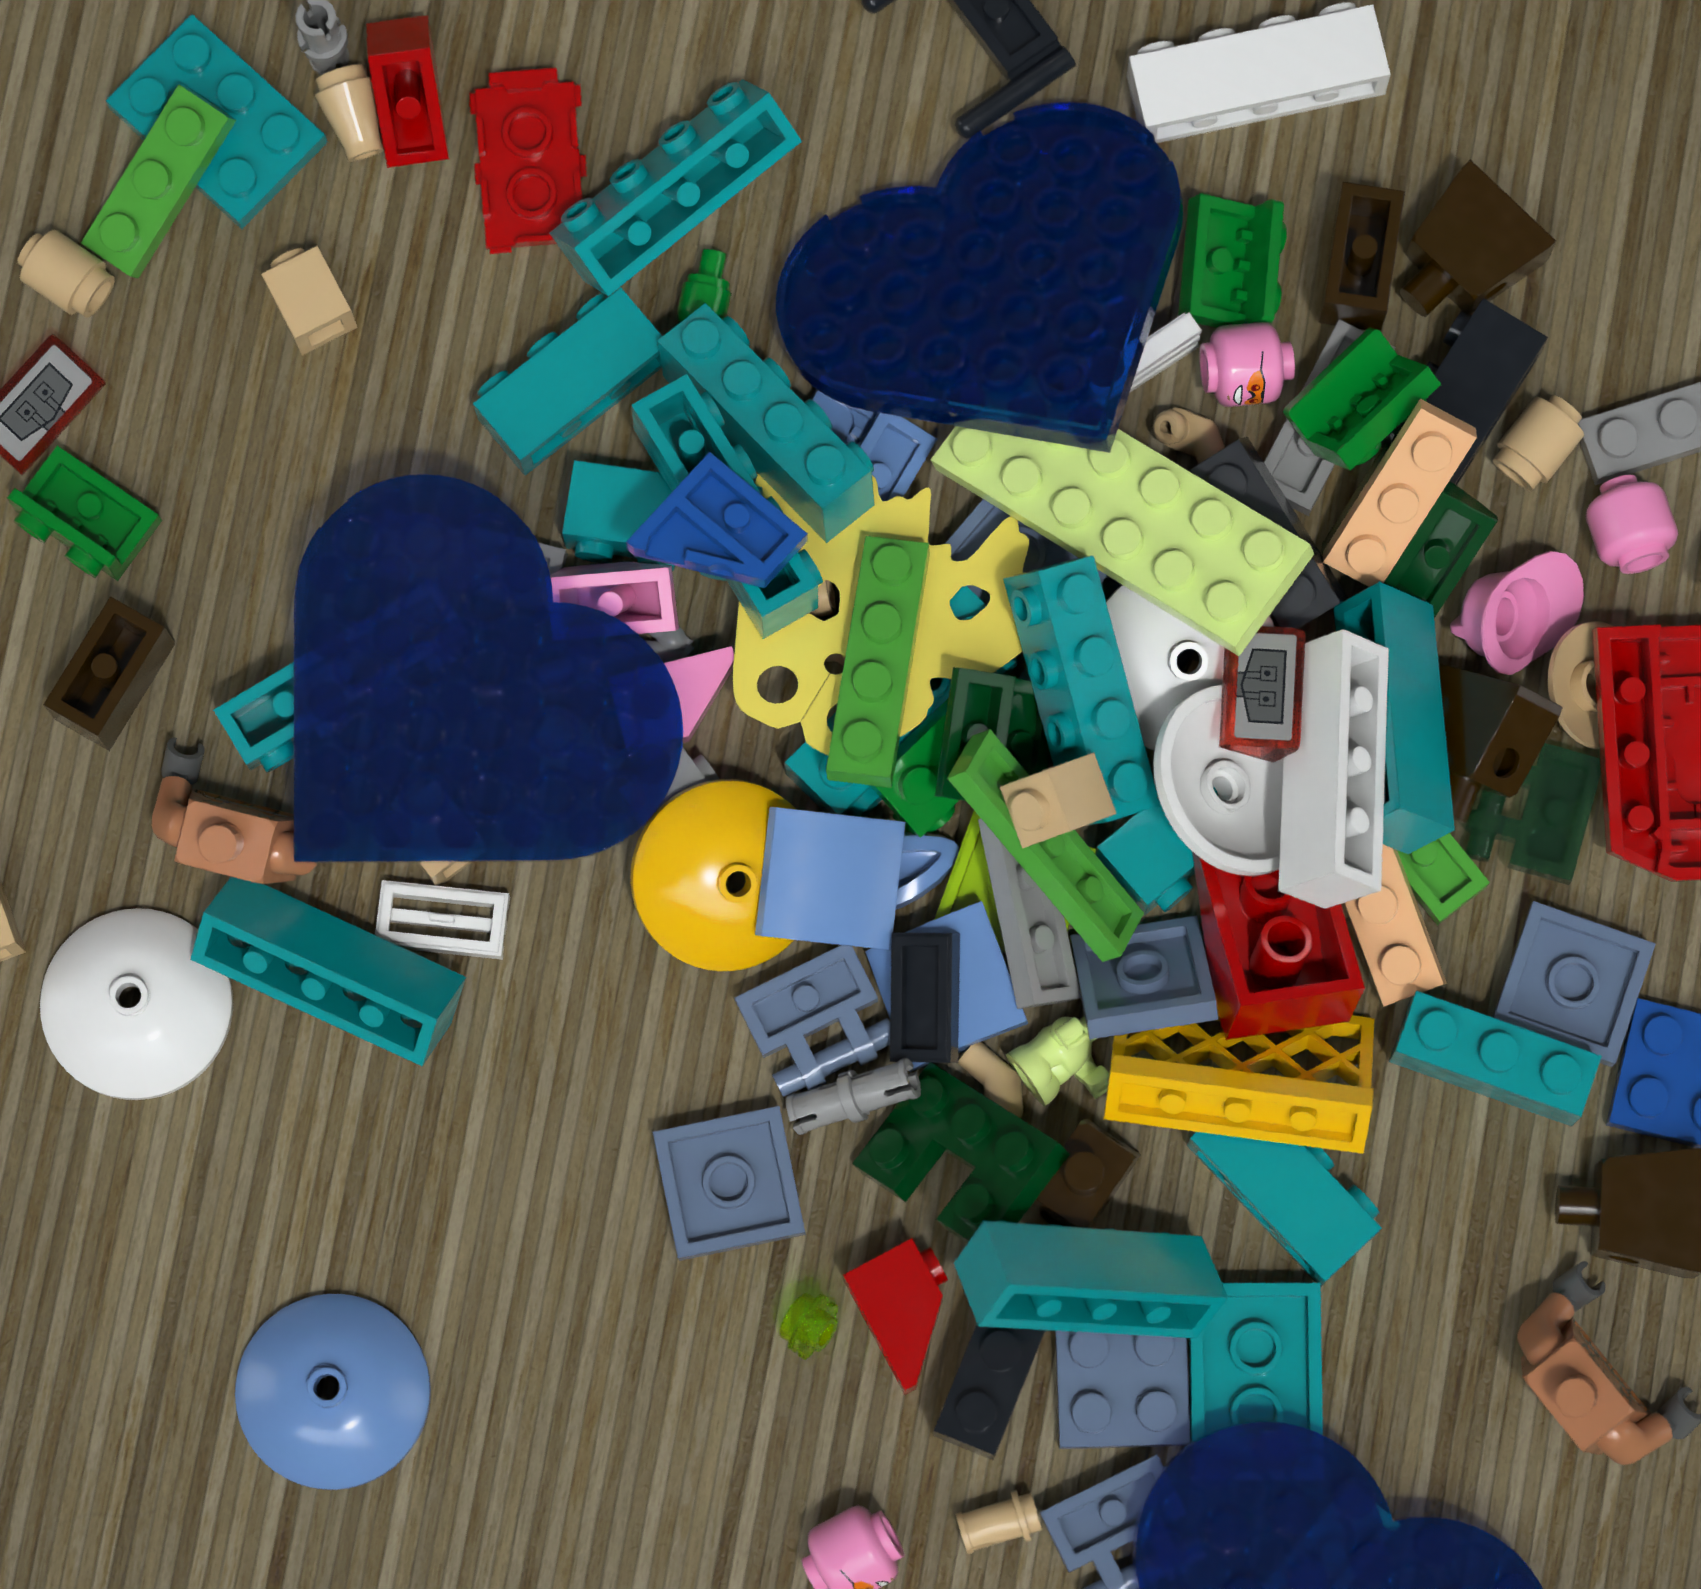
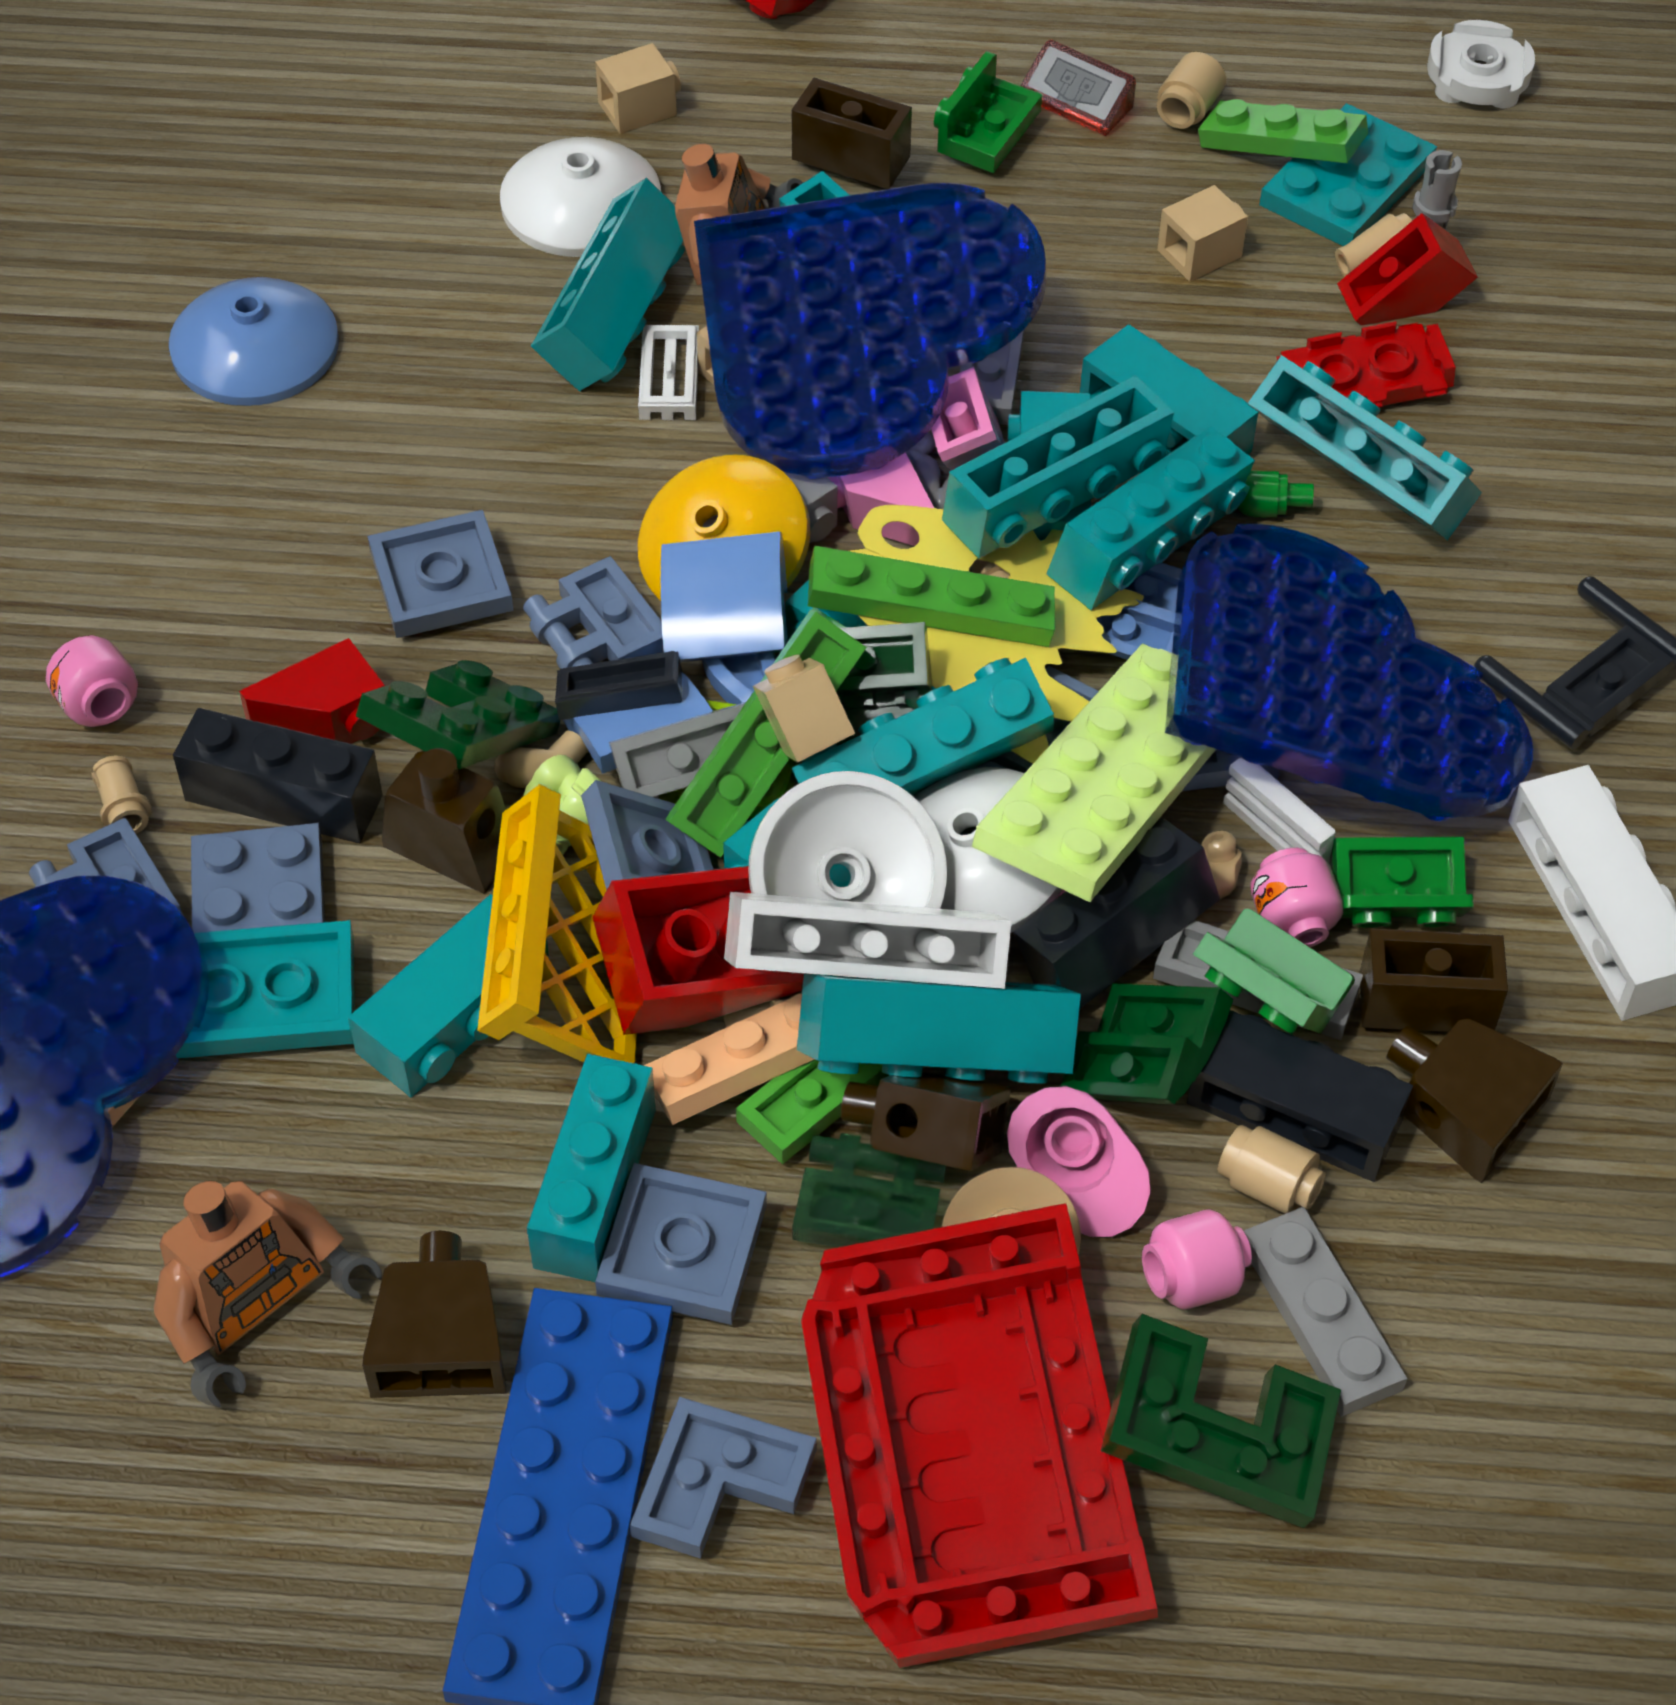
camera: 80 degrees right, 25 degrees down
blue wing [626,452,808,588] -> none
clear neon green plate [779,1293,838,1360] -> none
light grey pin [786,1058,921,1135] -> none
teal brick [954,1221,1228,1339] -> none
slope [1219,626,1305,763] -> none
light nougat plate [1323,399,1477,587] -> none

